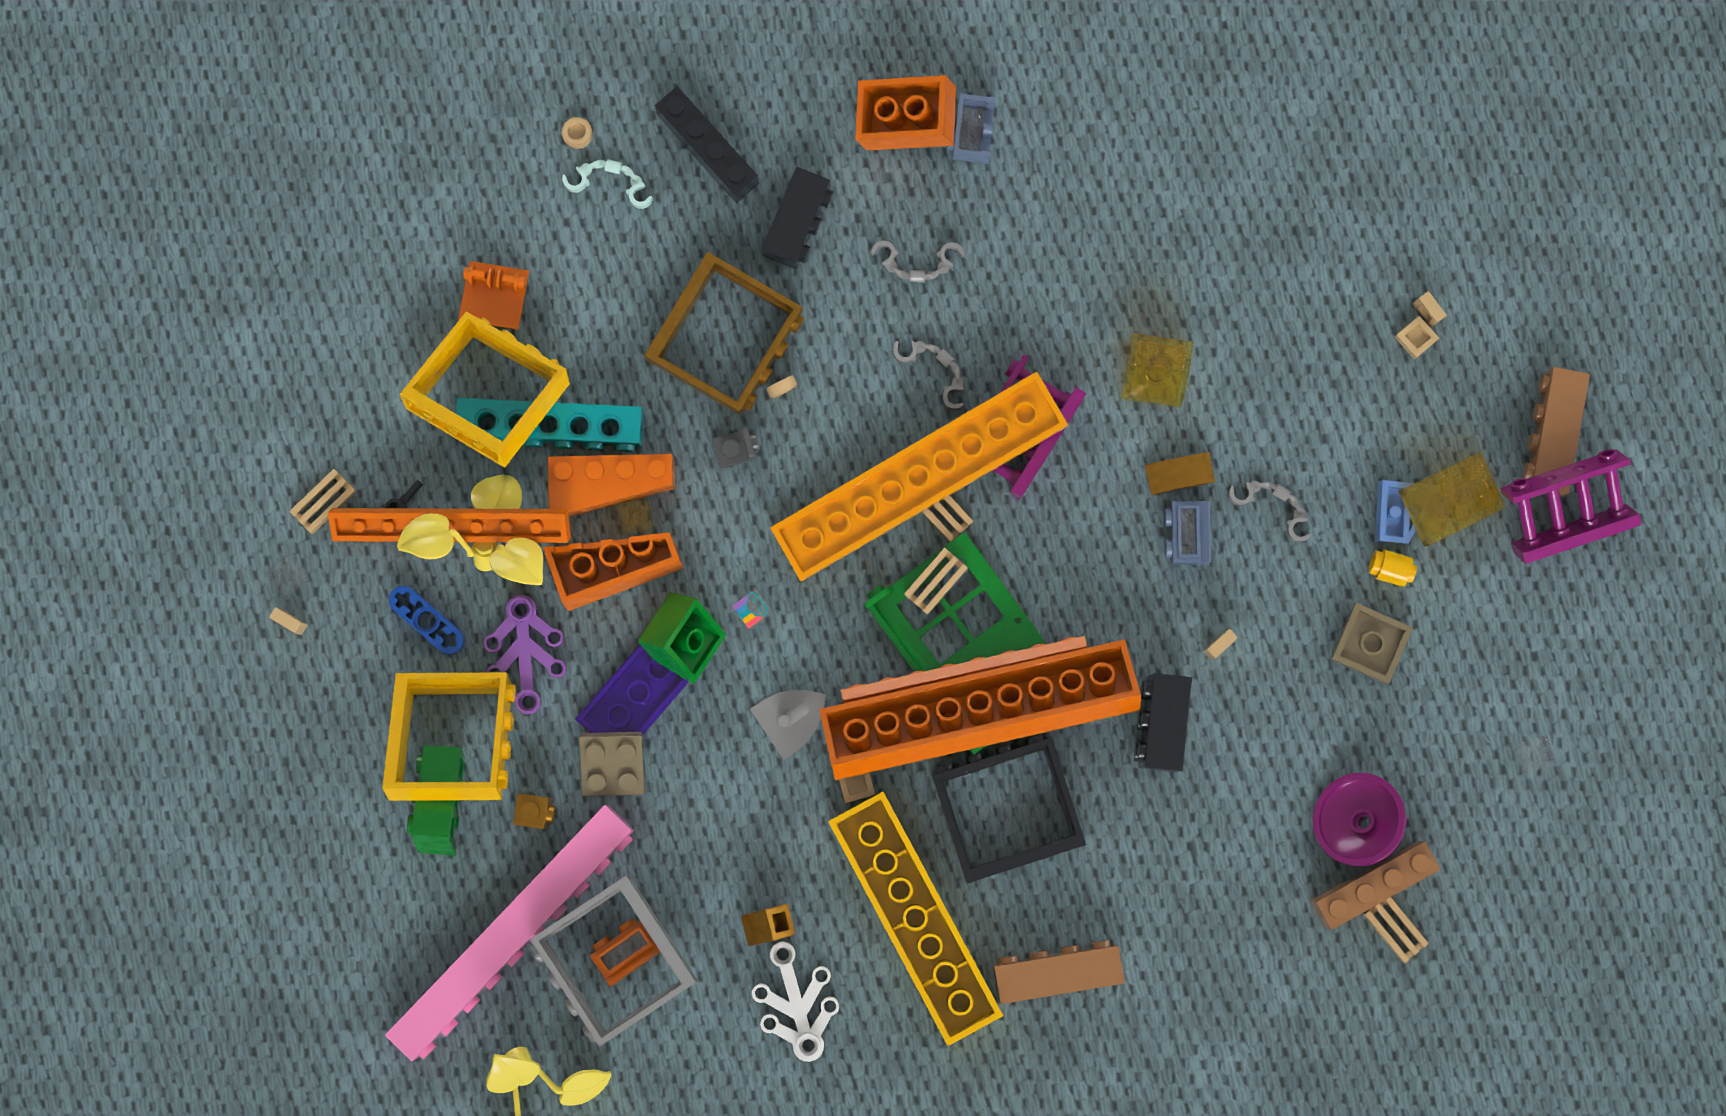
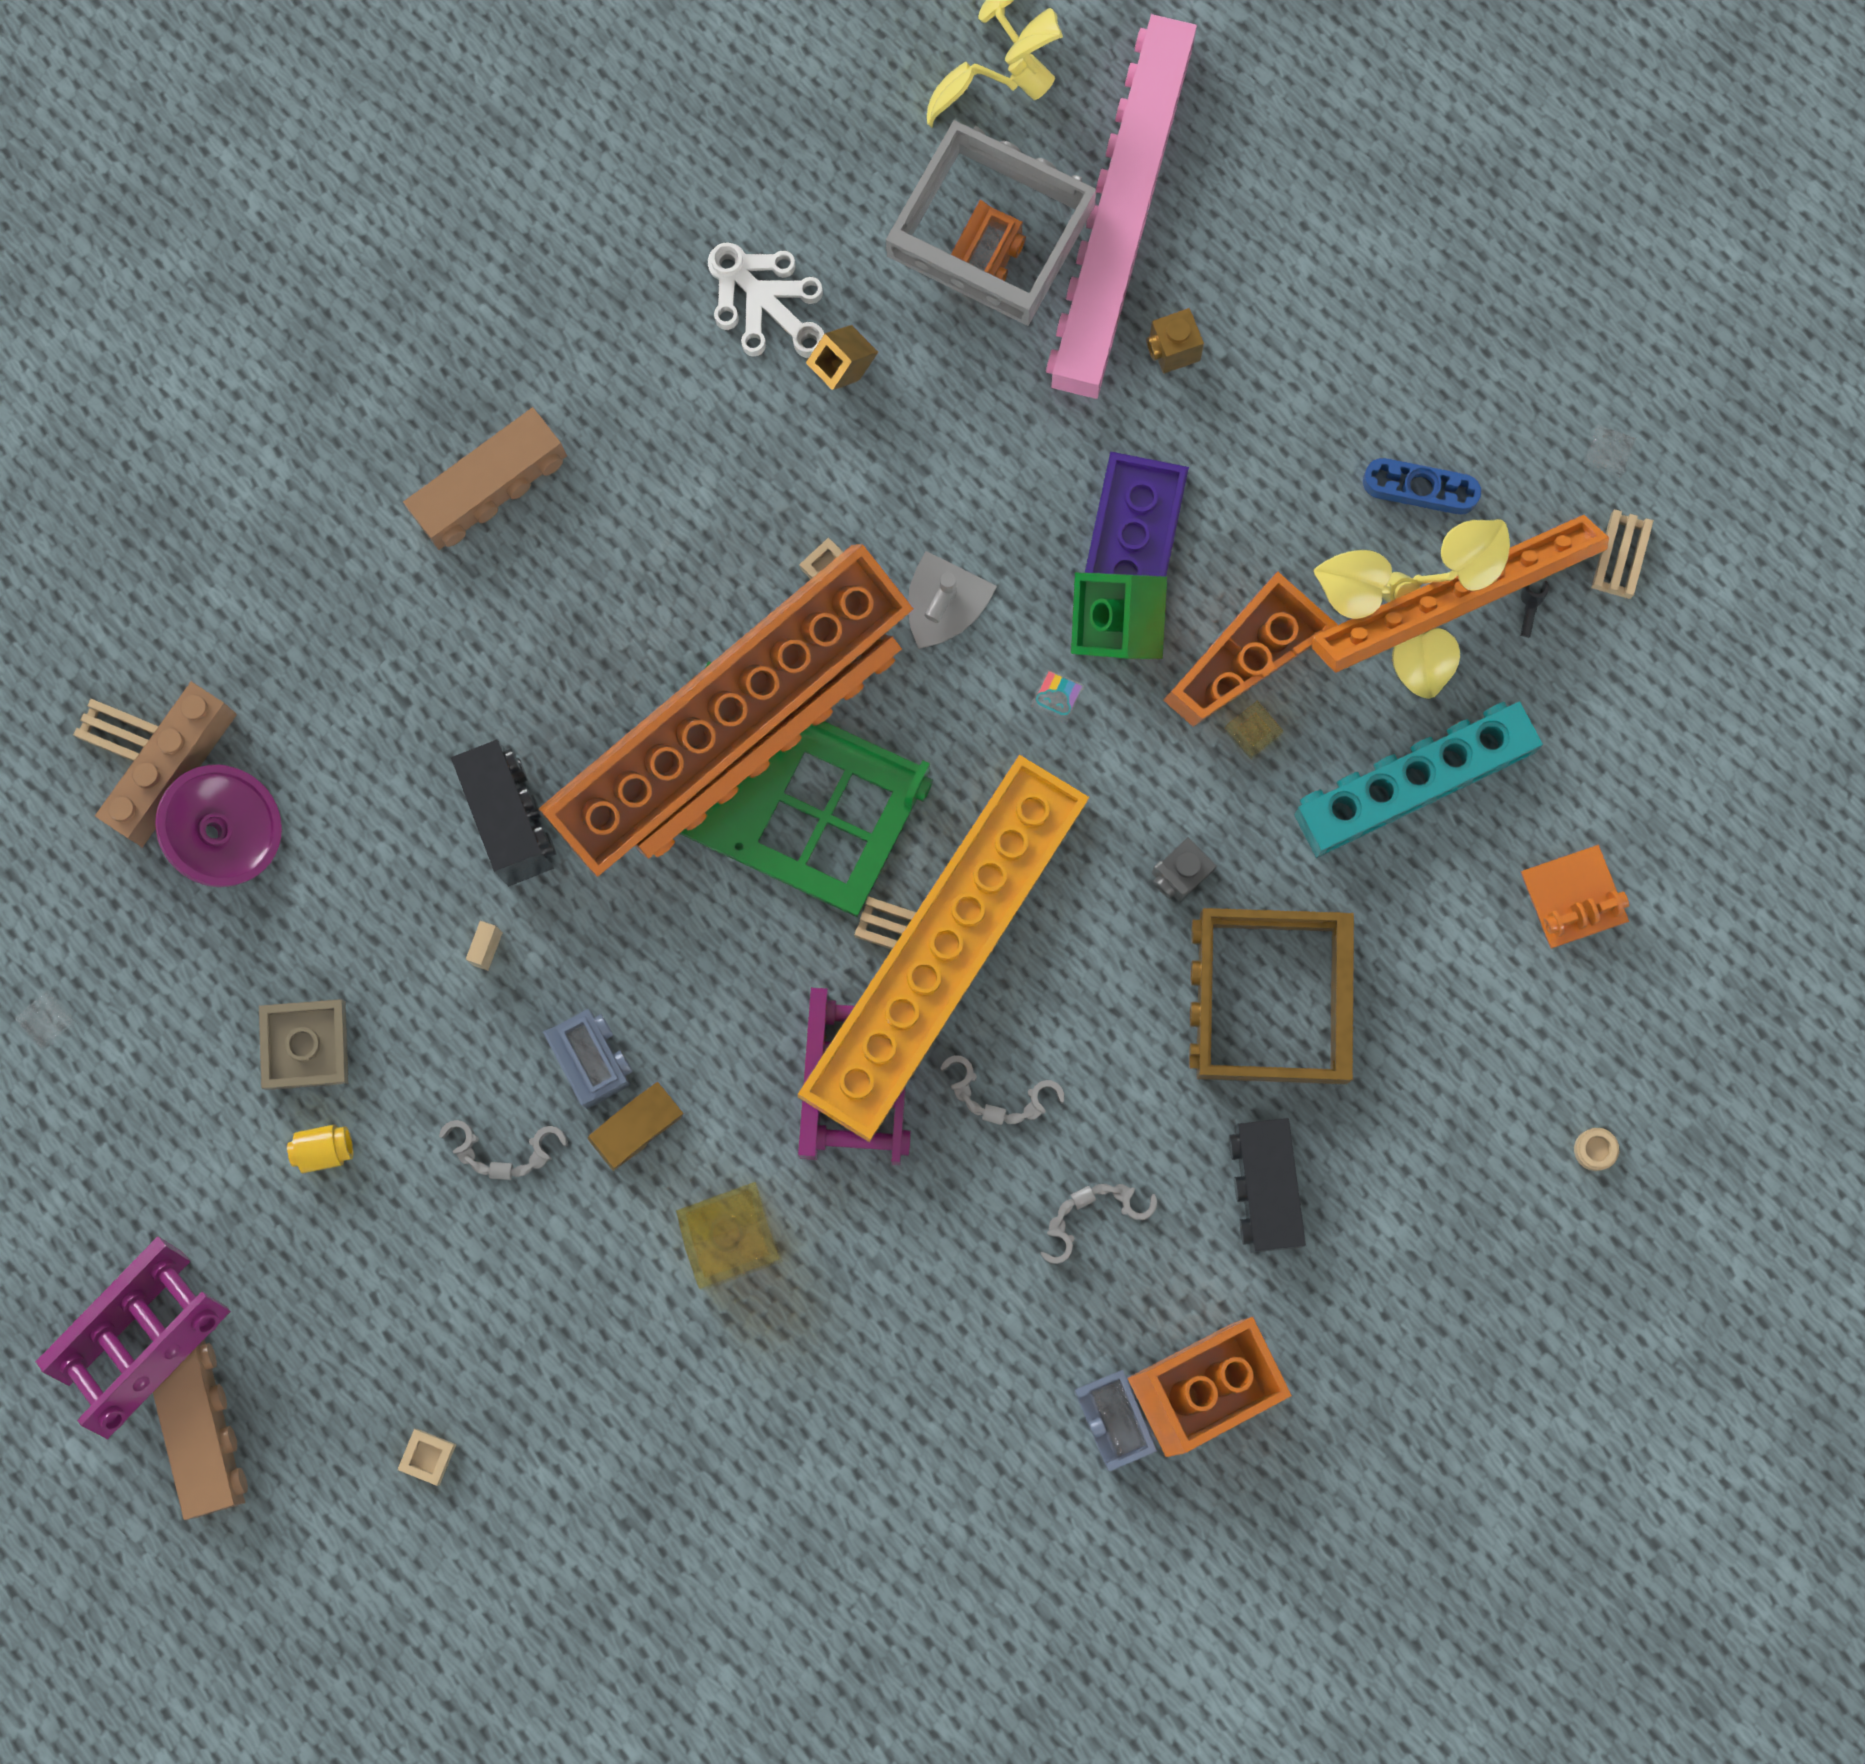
camera: 160 degrees right, 5 degrees down
tan tile [269,607,308,635] -> none
yellow window [382,672,516,801] -> none
yellow window [400,311,570,468] -> none
green wedge [407,745,465,856] -> none
medium lavender plant [483,595,567,715] -> none
orange wedge [548,454,675,517] -> none
light aqua piece [562,159,653,209] -> none
dark tan plate [579,732,645,796] -> none
black brick [654,86,759,204] -> none
tan tile [766,375,798,399] -> none
yellow brick [828,792,1003,1046] -> none
tan tile [904,548,968,615] -> none
black window [932,734,1086,884] -> none
medium blue wing [1375,480,1438,545] -> none
clear yellow plate [1398,452,1507,547] -> none
tan tile [1413,291,1447,328] -> none

